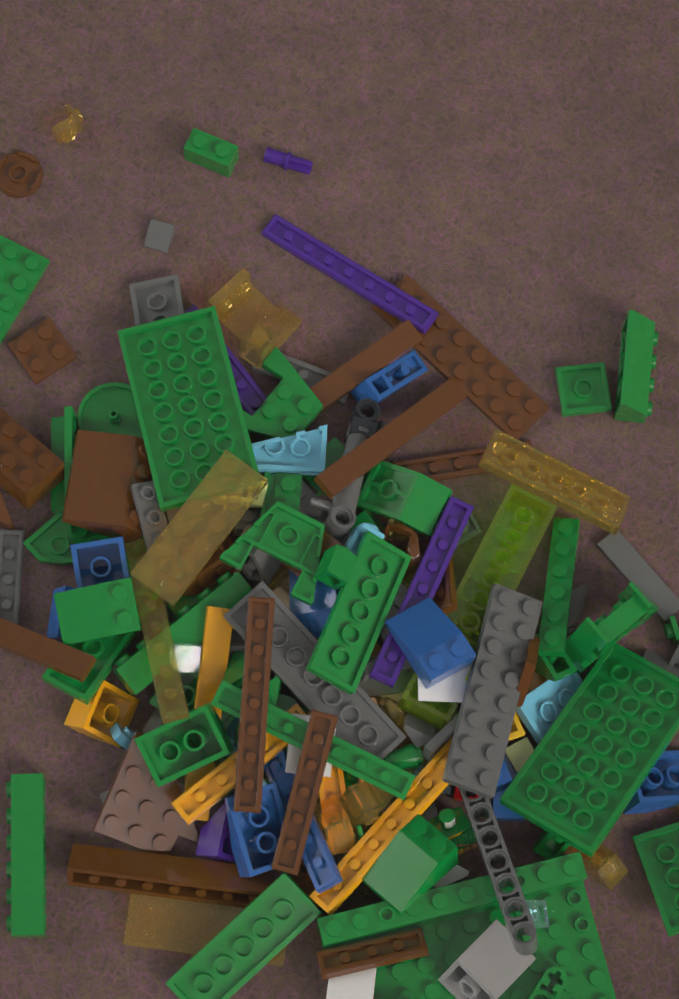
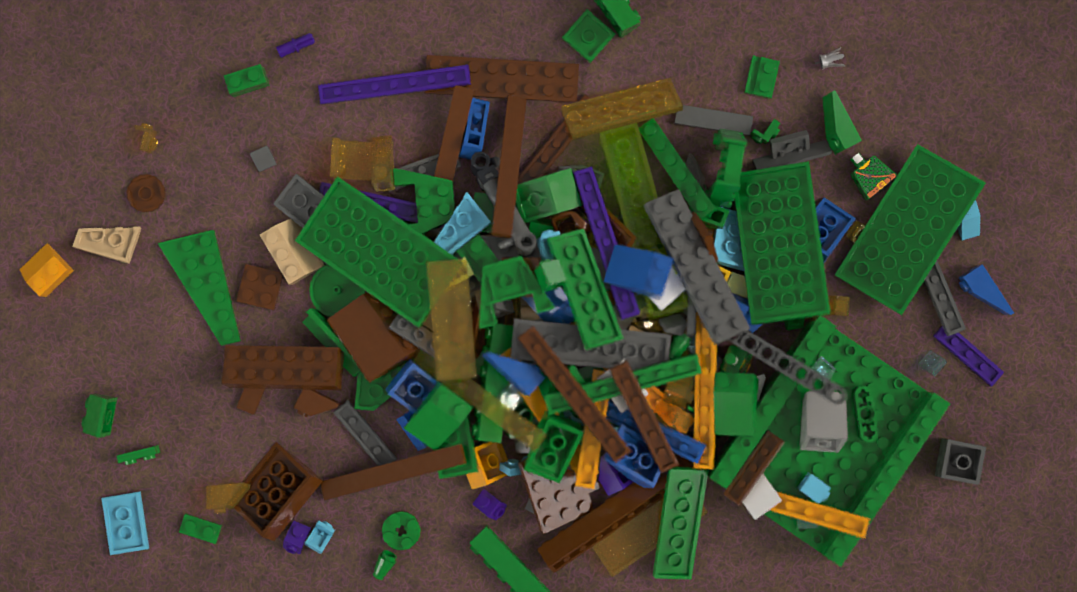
camera: 40 degrees left, 15 degrees up
none -> tan slope [260,219,325,285]
none -> dark purple bracket [473,489,507,520]
none -> blue slope [481,353,544,396]

